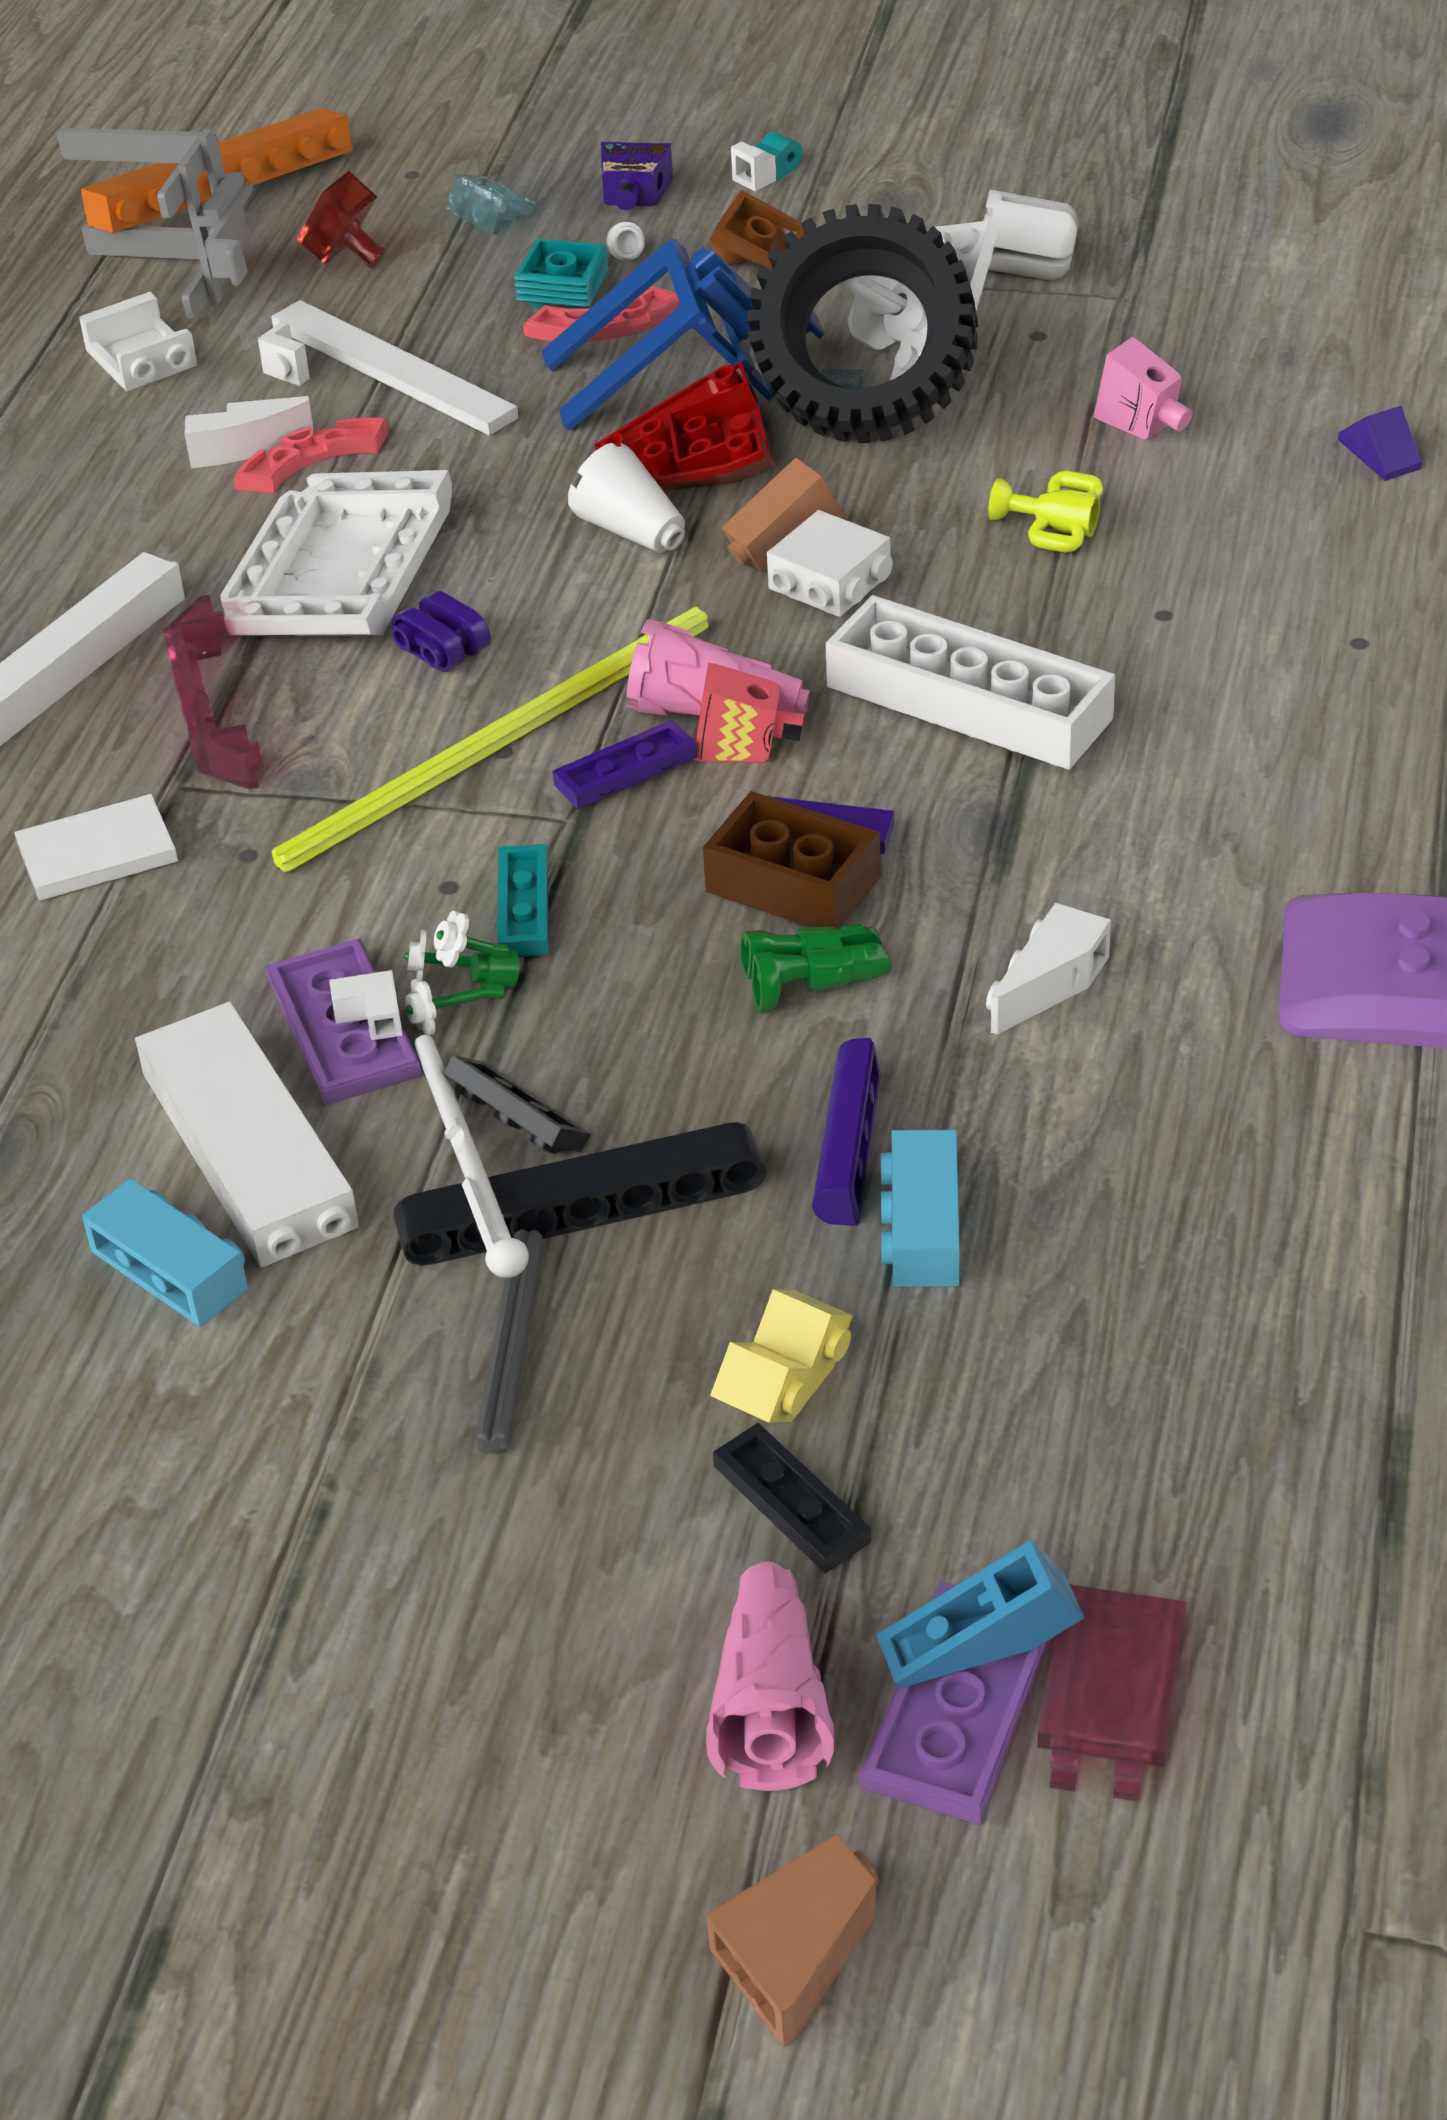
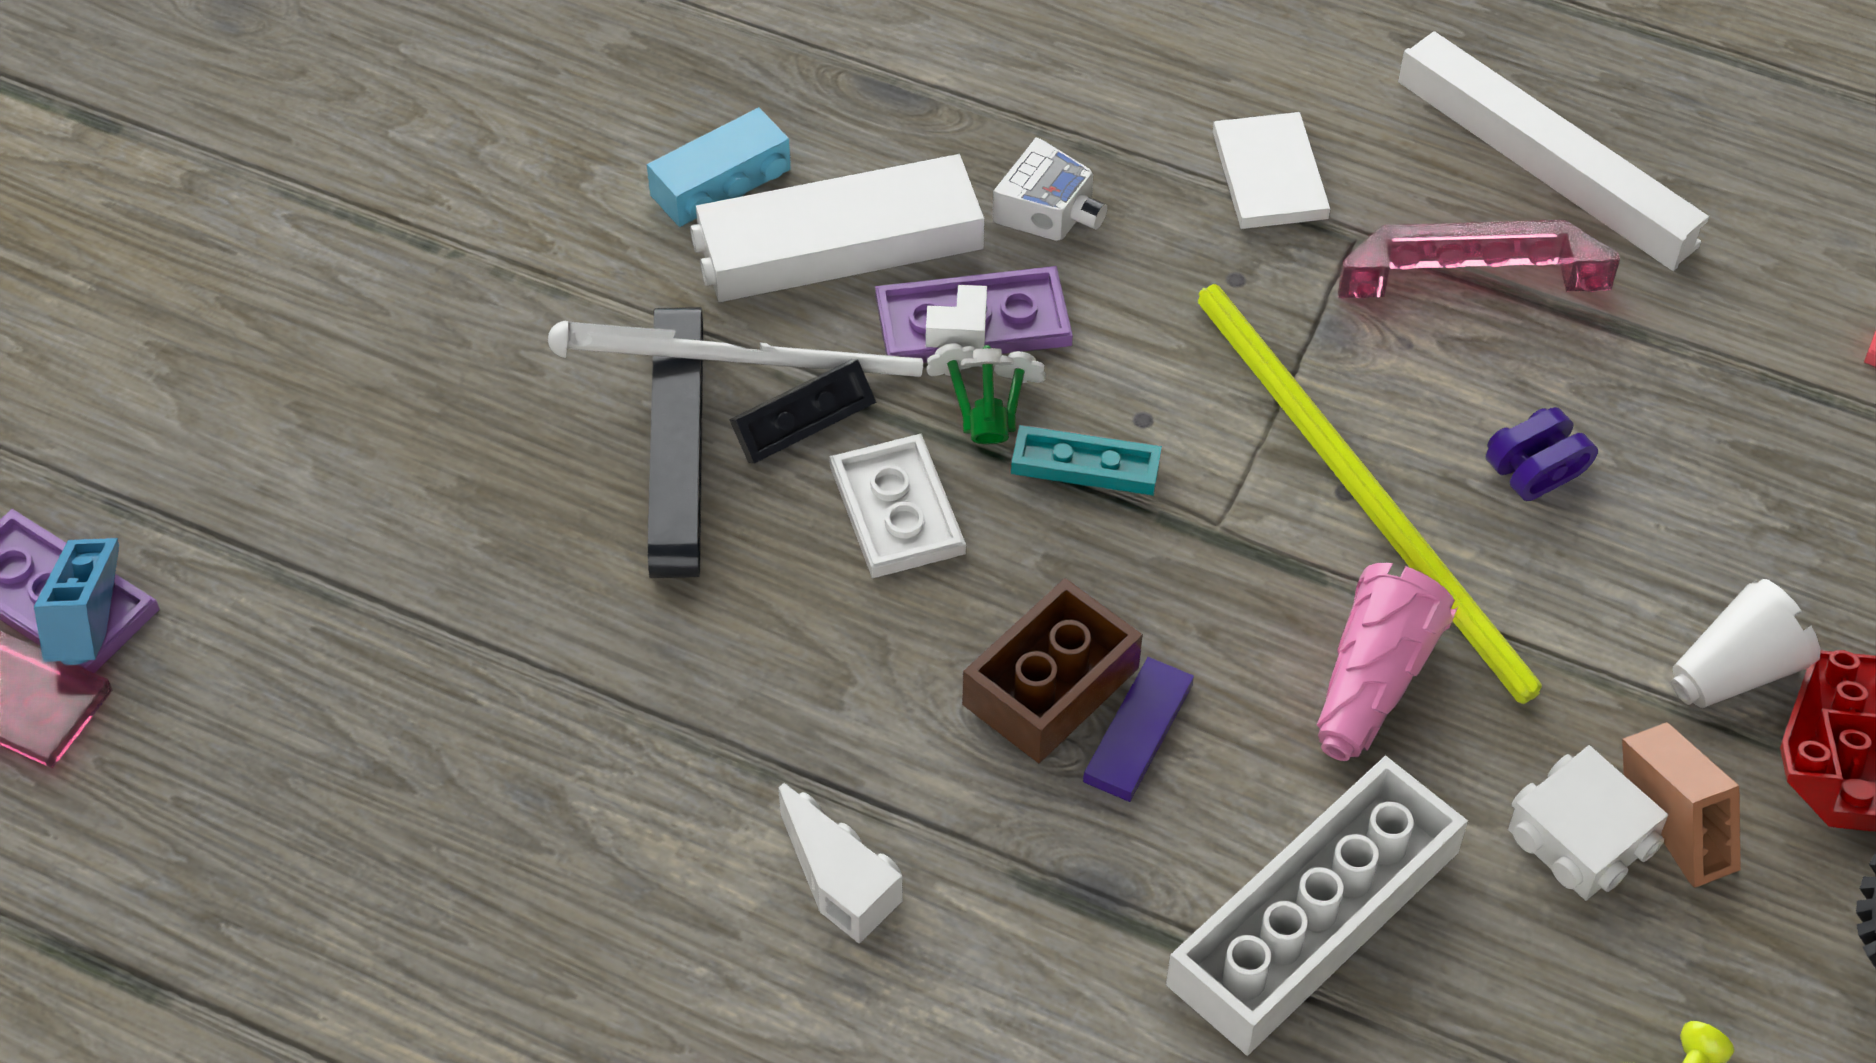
camera: 100 degrees right, 10 degrees up
white slope [220,470,452,636] -> none
dark grey axle [476,1229,544,1454] -> none
dark purple plate [552,720,698,809] -> none
coral torso [693,663,804,763] -> none
bright pink cone [706,1562,834,1791] -> none
light yellow brick [710,1289,853,1423] -> none
black plate [713,1423,871,1574] -> none
green piece [740,924,891,1013] -> none
dark purple brick [812,1038,881,1226] -> none
medium azure brick [881,1130,959,1287] -> none
none -> white tile [830,434,966,578]
none -> white torso [993,137,1107,241]

